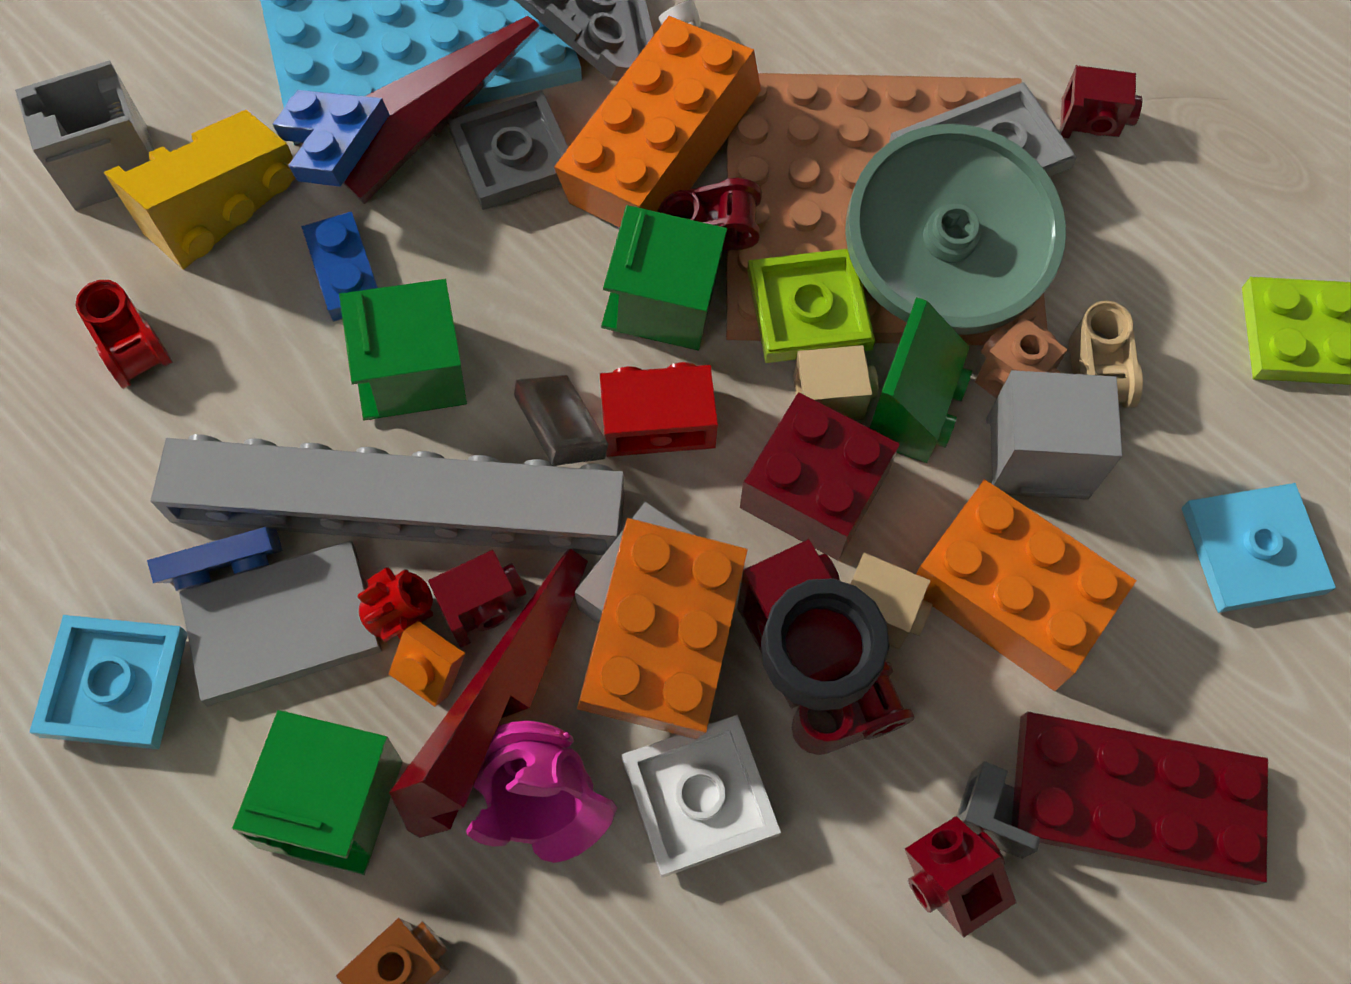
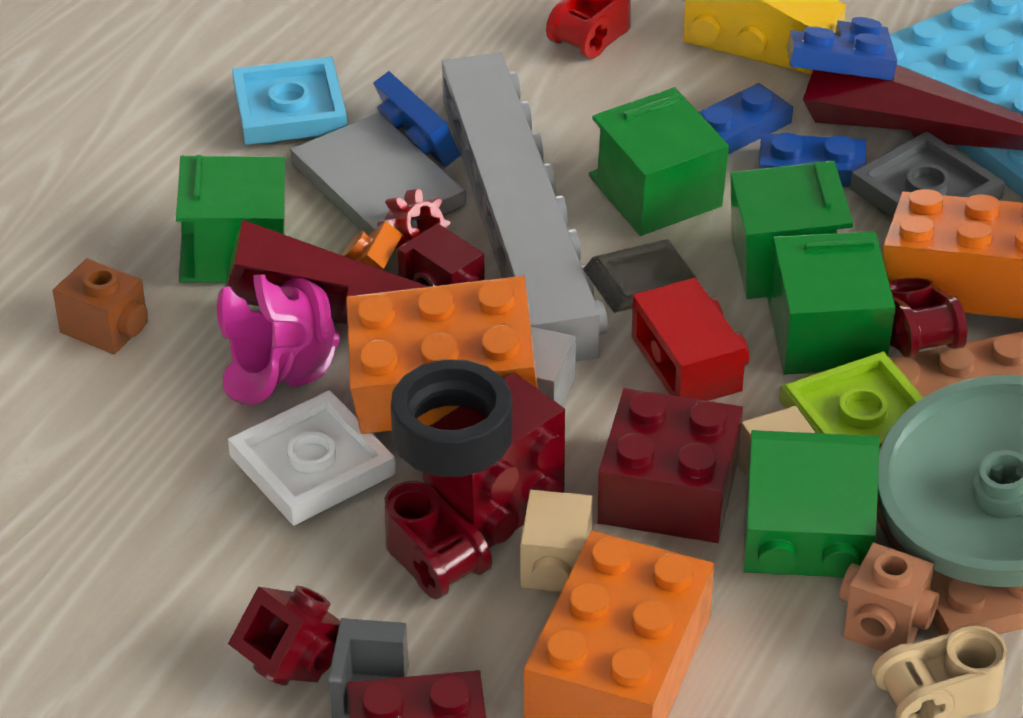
camera: 75 degrees right, 25 degrees down
light grey piece [986,370,1123,499] -> none
none -> green piece [730,160,853,299]
none -> blue plate [759,133,866,187]

